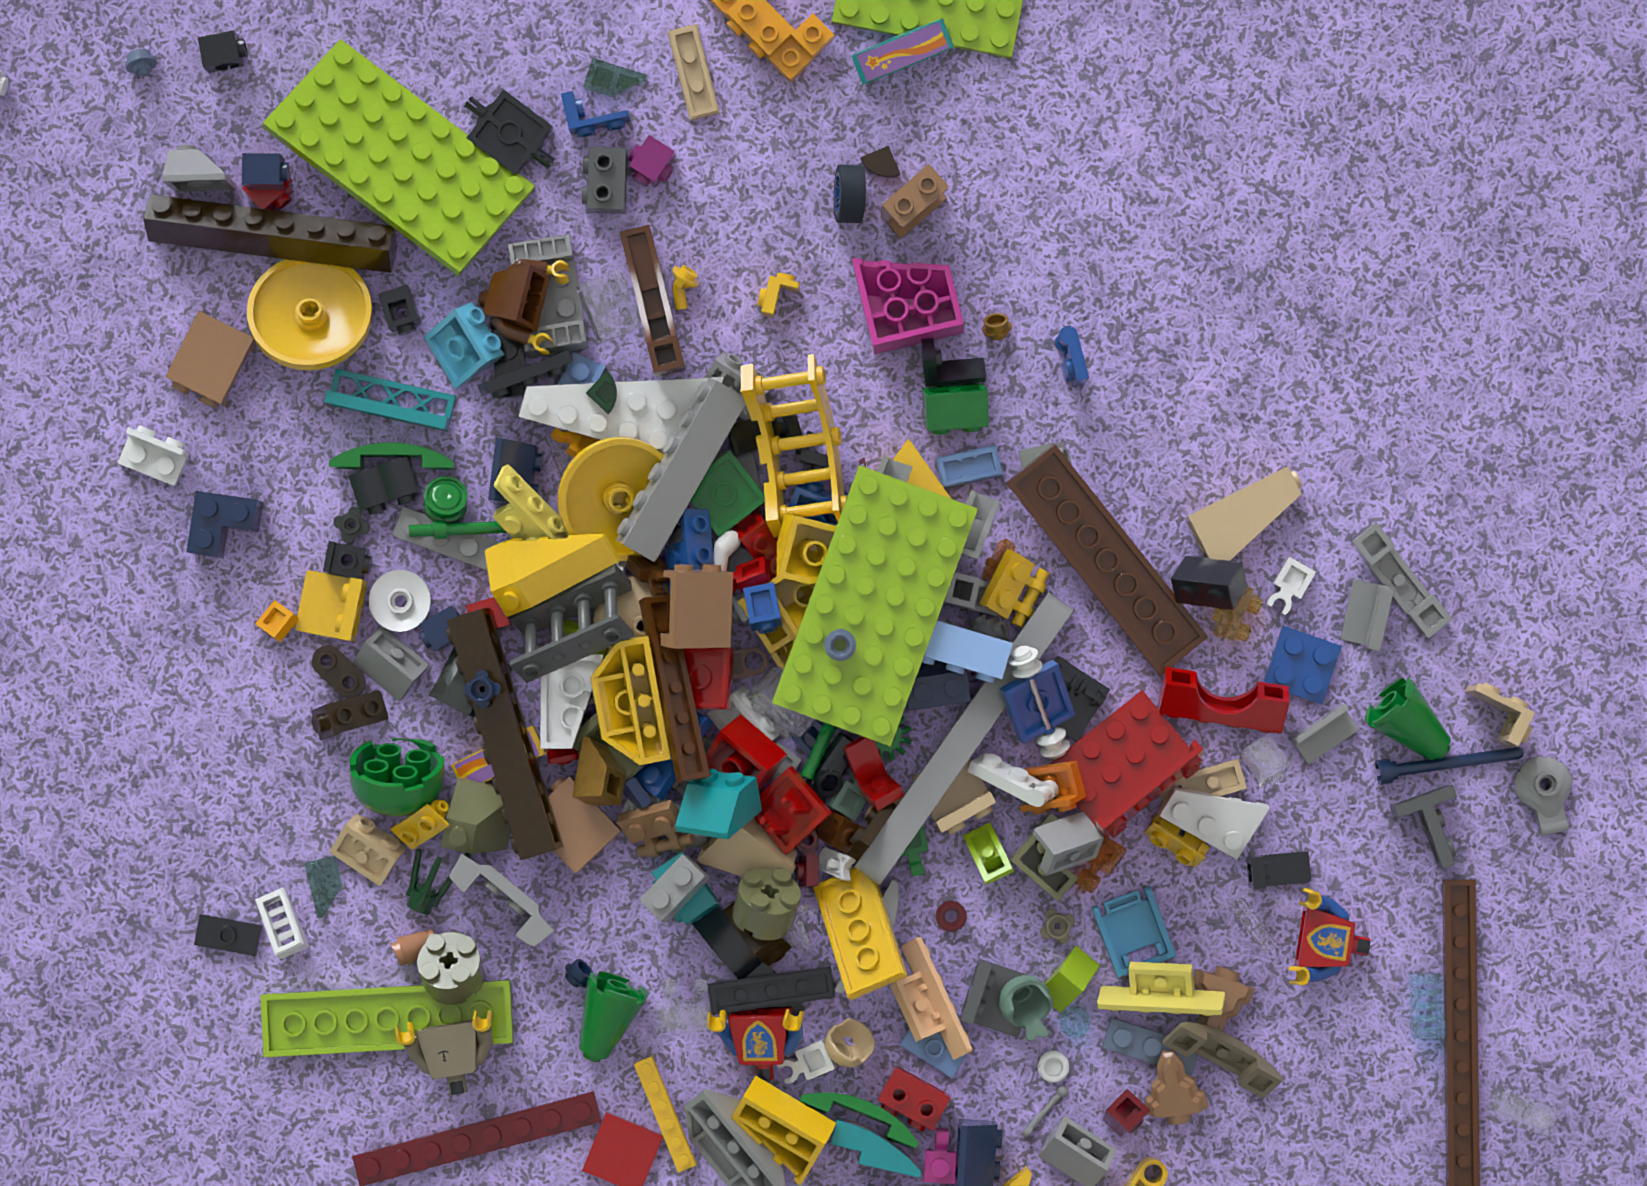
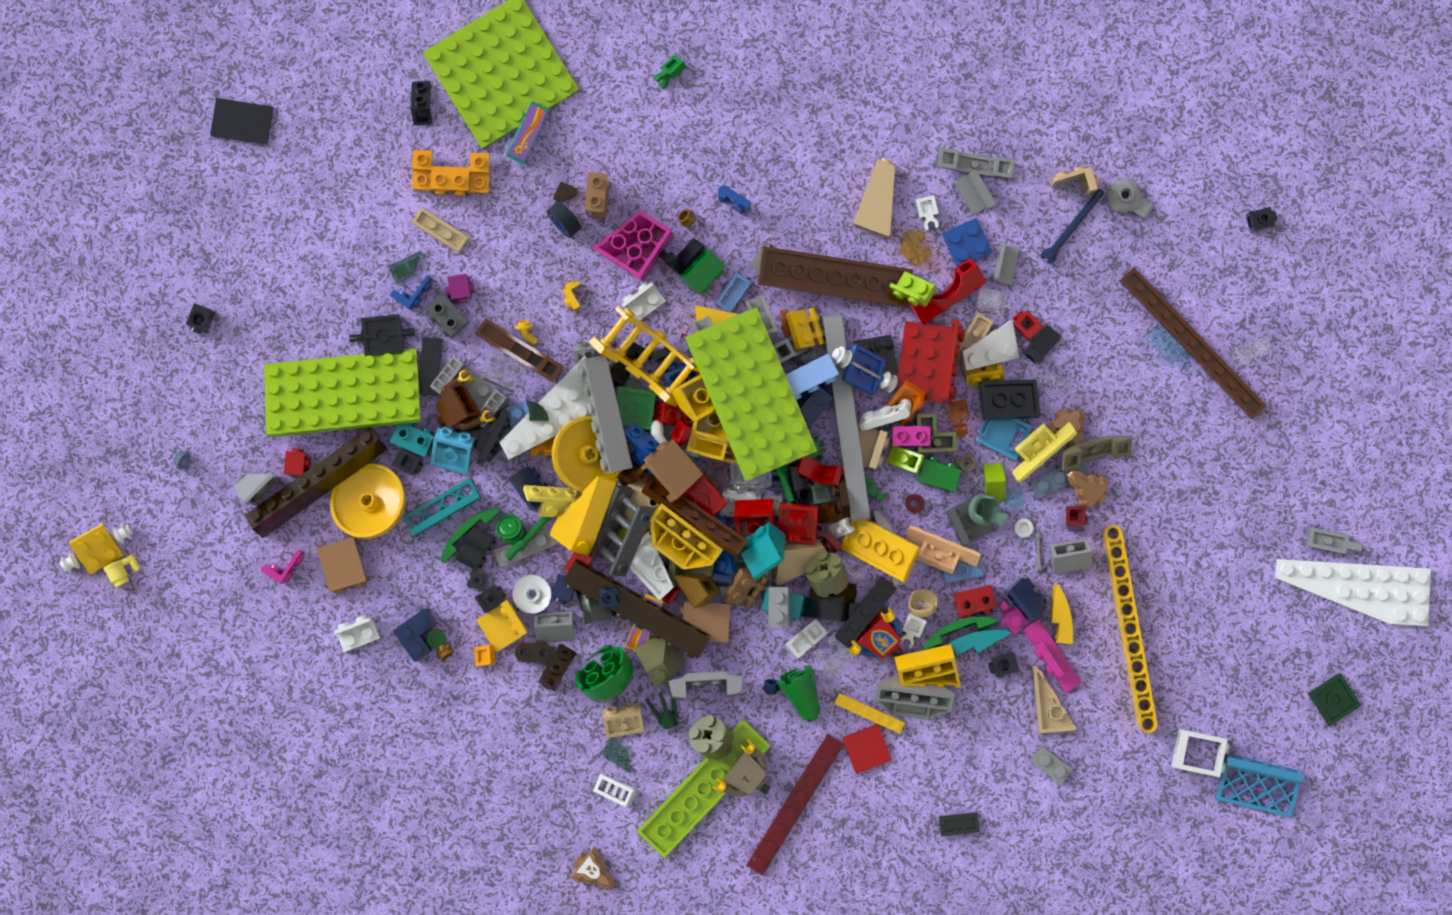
camera: 45 degrees left, 0 degrees up
black plate [194,914,262,956] -> none
black brick [198,30,248,73] -> none
dark blue brick [242,153,290,190] -> none
yellow hinge [390,800,450,850] -> none
nougat cone [390,929,434,966] -> none
blue bracket [743,582,783,634] -> none
sand blue plate [824,629,856,661] -> none
light grey panel [1033,812,1104,876] -> none
black brick [1171,556,1247,610] -> none
torso [1289,888,1370,986] -> none
green cone [1365,677,1451,760] -> none
dark grey bracket [1389,785,1457,869] -> none
none -> dark pink bracket [261,550,305,584]
none -> teal brick [390,423,434,458]
none -> black tile [419,337,442,396]
none -> green tile [426,629,446,648]
none -> pearl gold plate [436,643,454,661]
none -> medium nougat rock [570,847,616,890]
none -> white bracket [621,282,666,320]
none -> green plate [653,55,687,89]
none -> white slope [785,618,828,659]
none -> lime bracket [889,272,937,307]
none -> dark pink bracket [893,426,931,446]
none -> green brick [916,457,961,493]
none -> black plate [979,379,1041,420]
none -> red brick [1013,310,1043,341]

